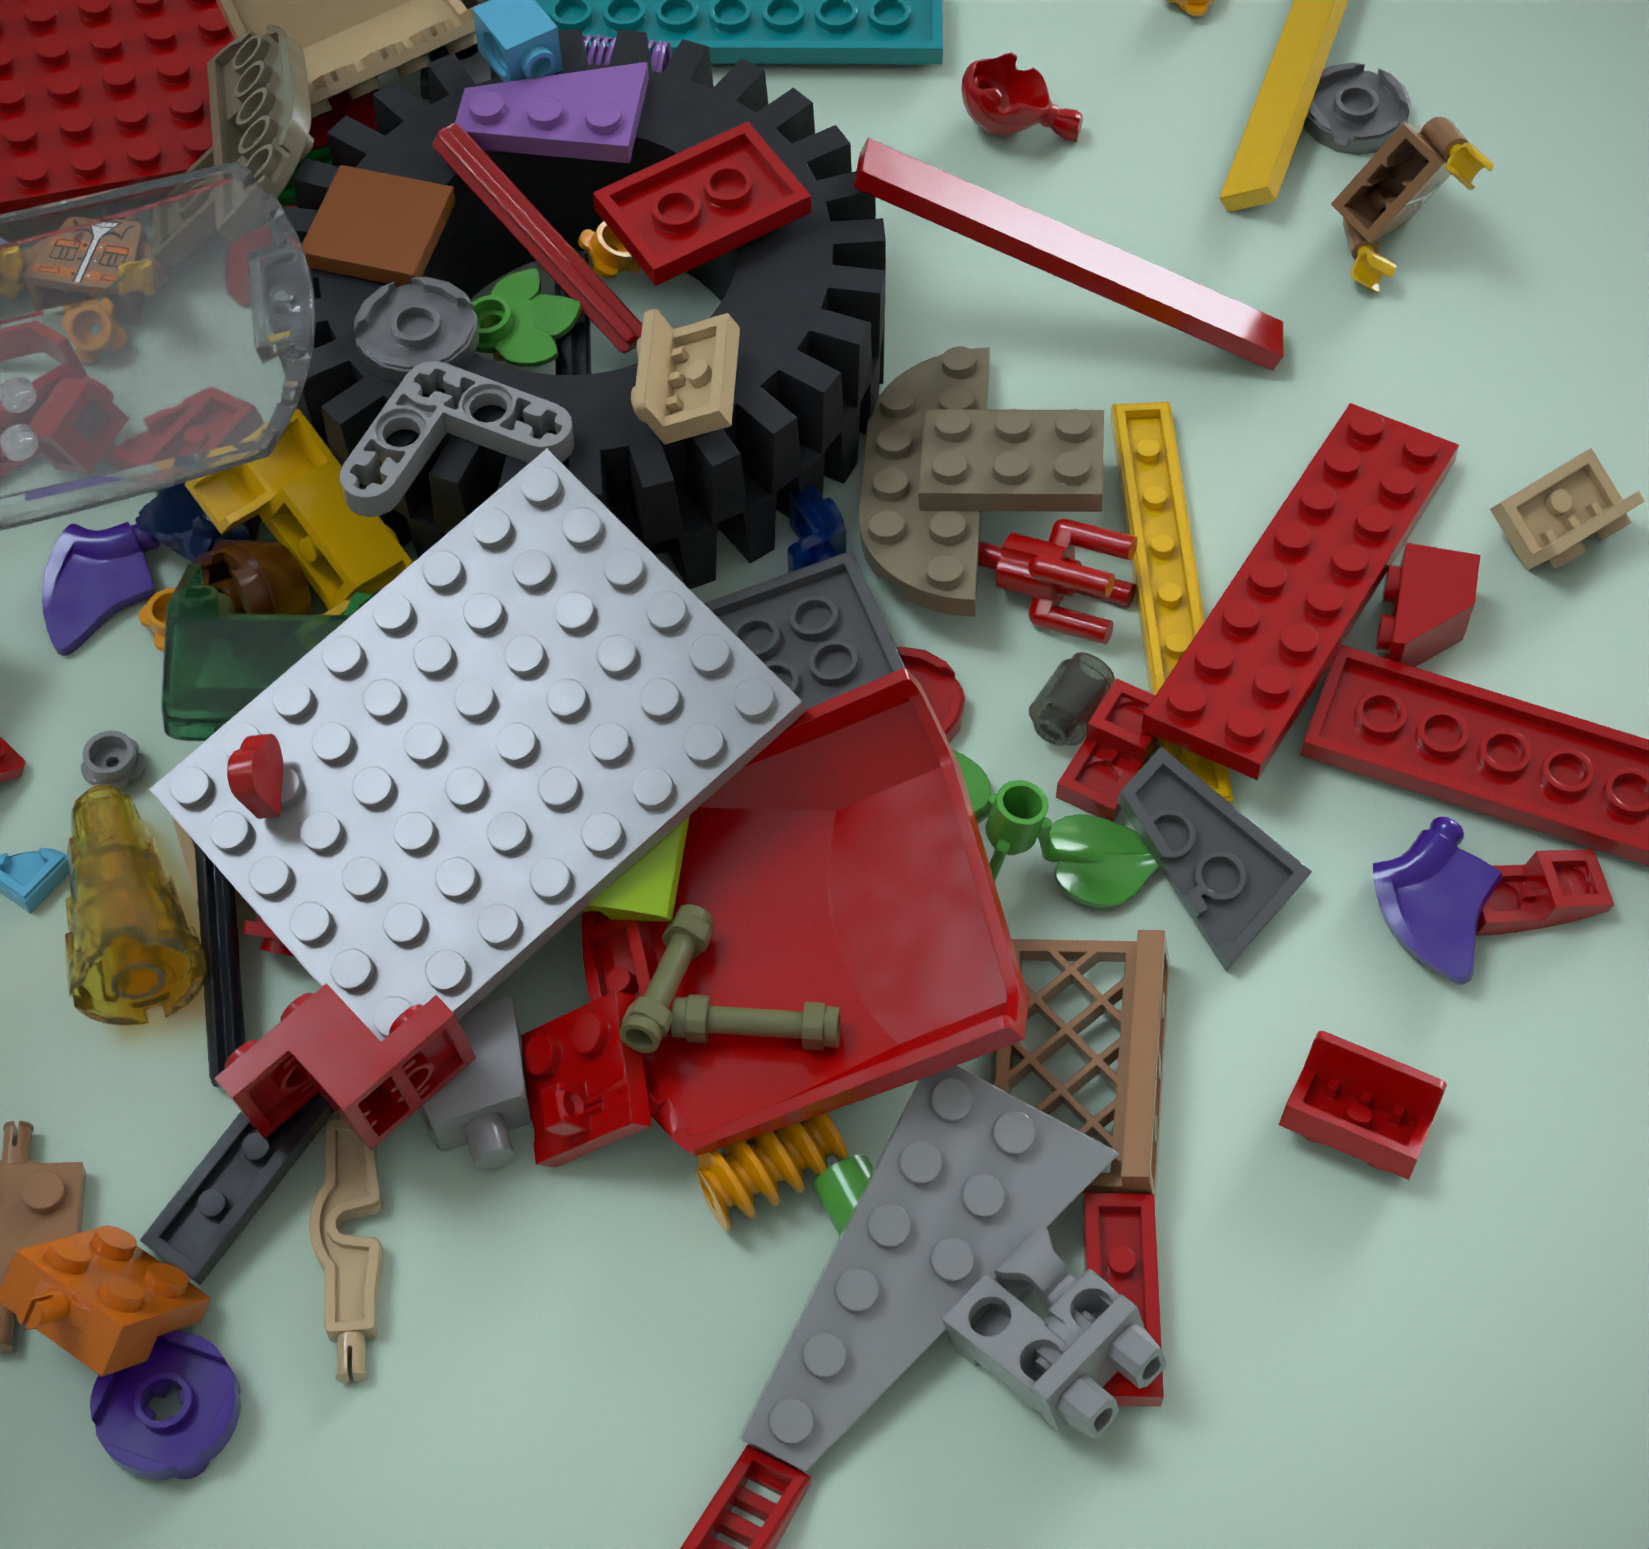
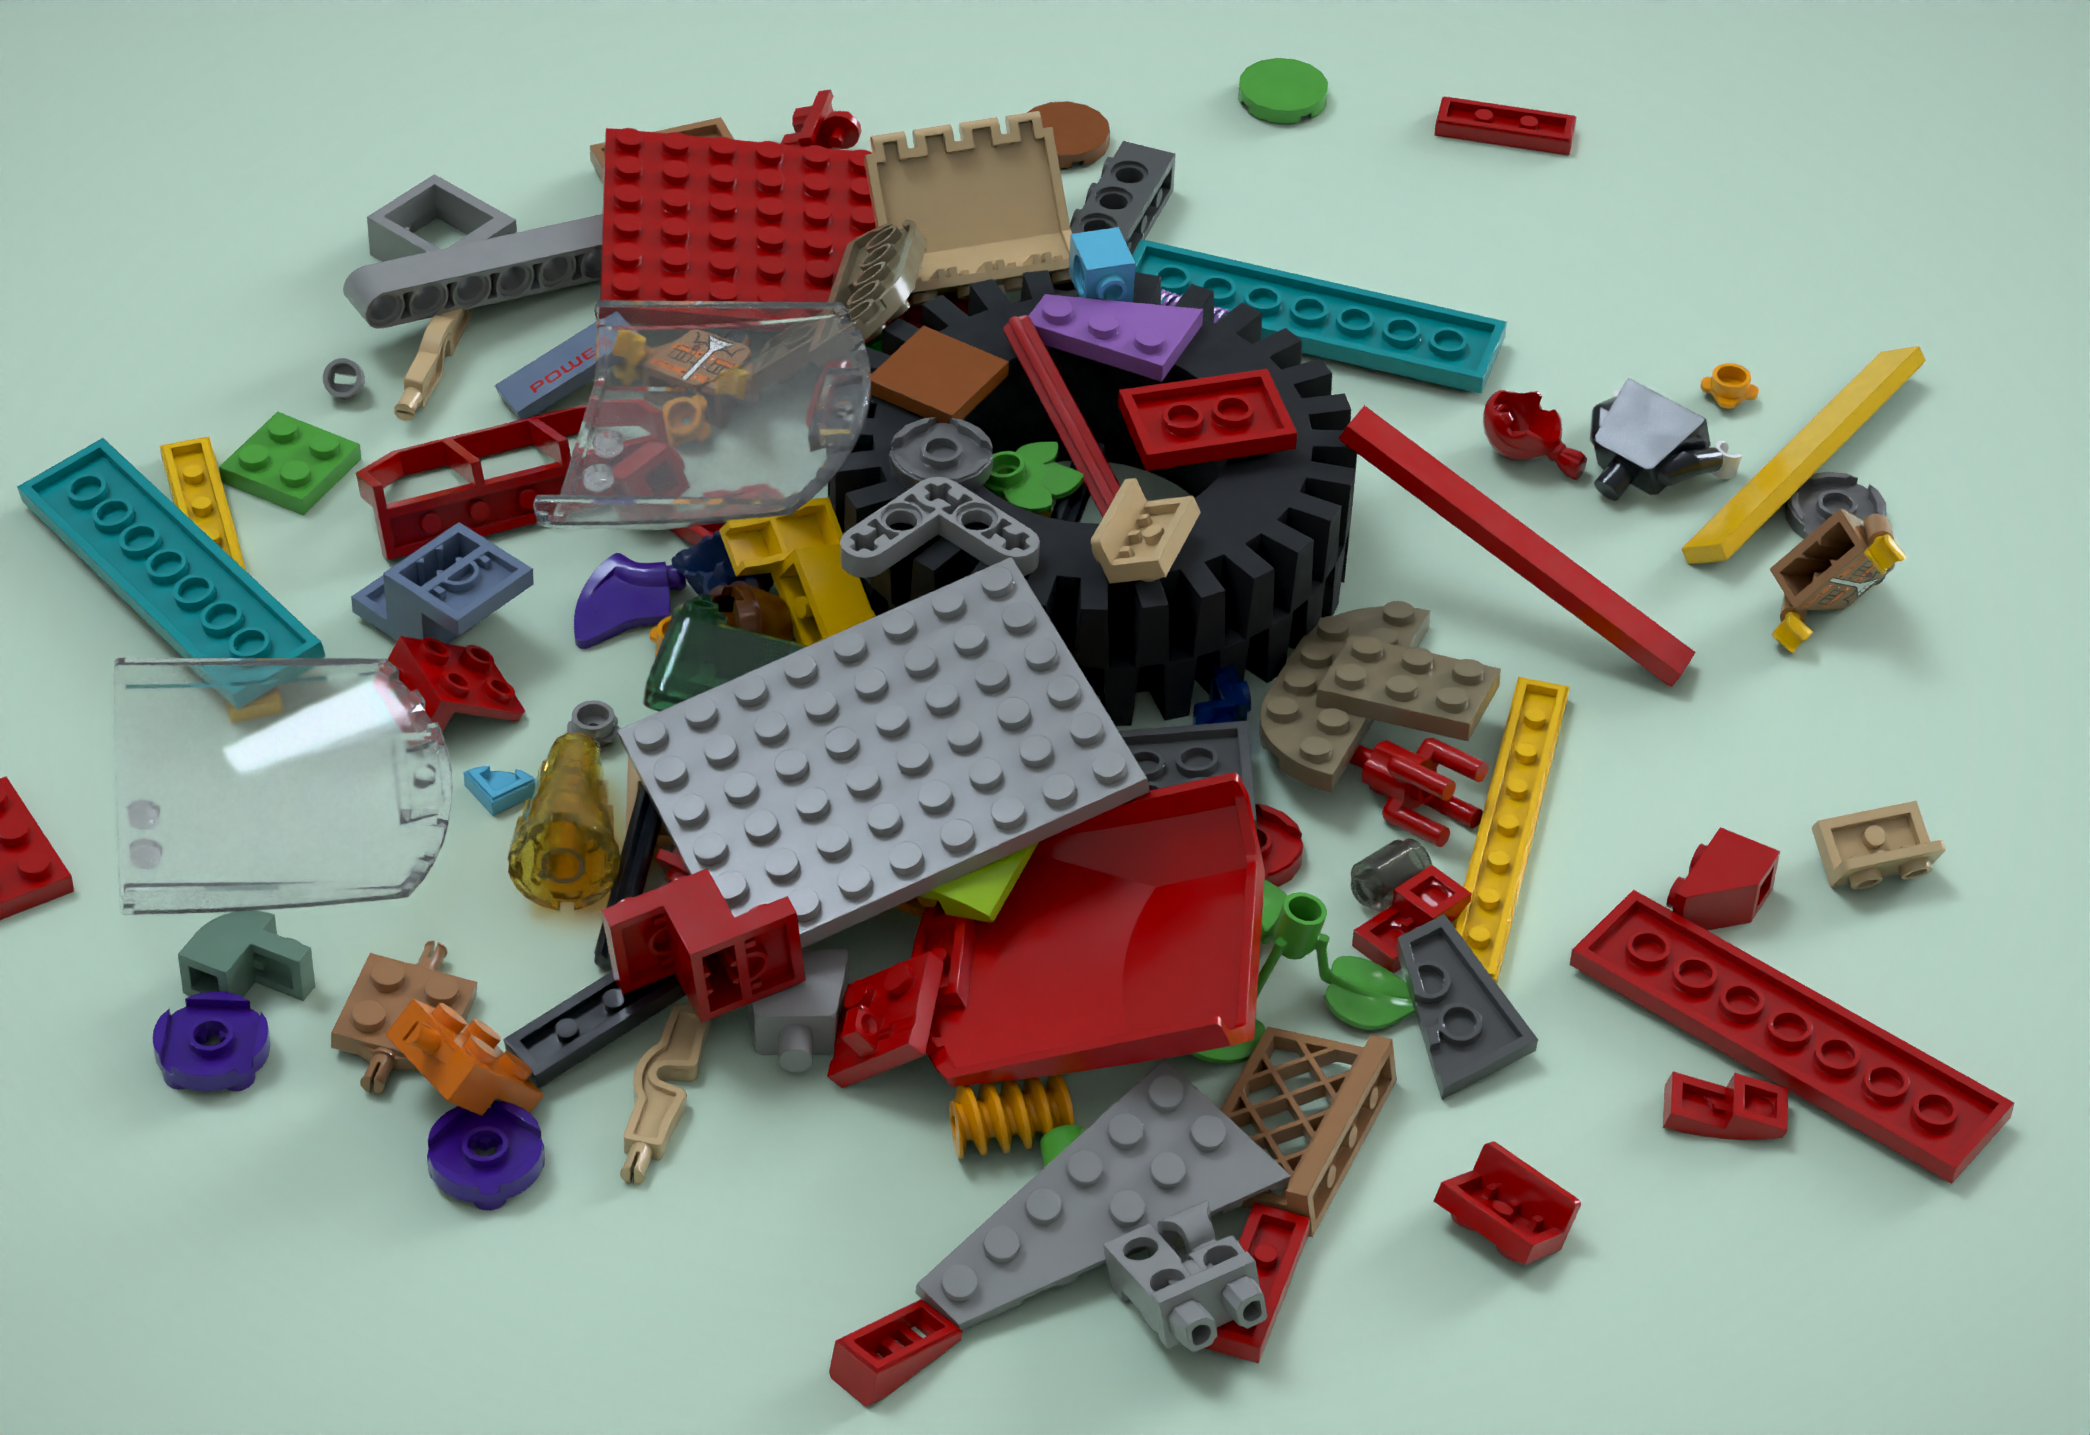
camera: 15 degrees right, 15 degrees down
red tile [227,733,283,819] -> none
light orange plate [578,221,642,279] -> none
olive bar [619,904,715,1053] -> none
olive bar [671,994,841,1050] -> none
red plate [1141,403,1459,781] -> none
dark purple arm [1373,816,1503,985] -> none
none -> torso [1590,378,1743,501]

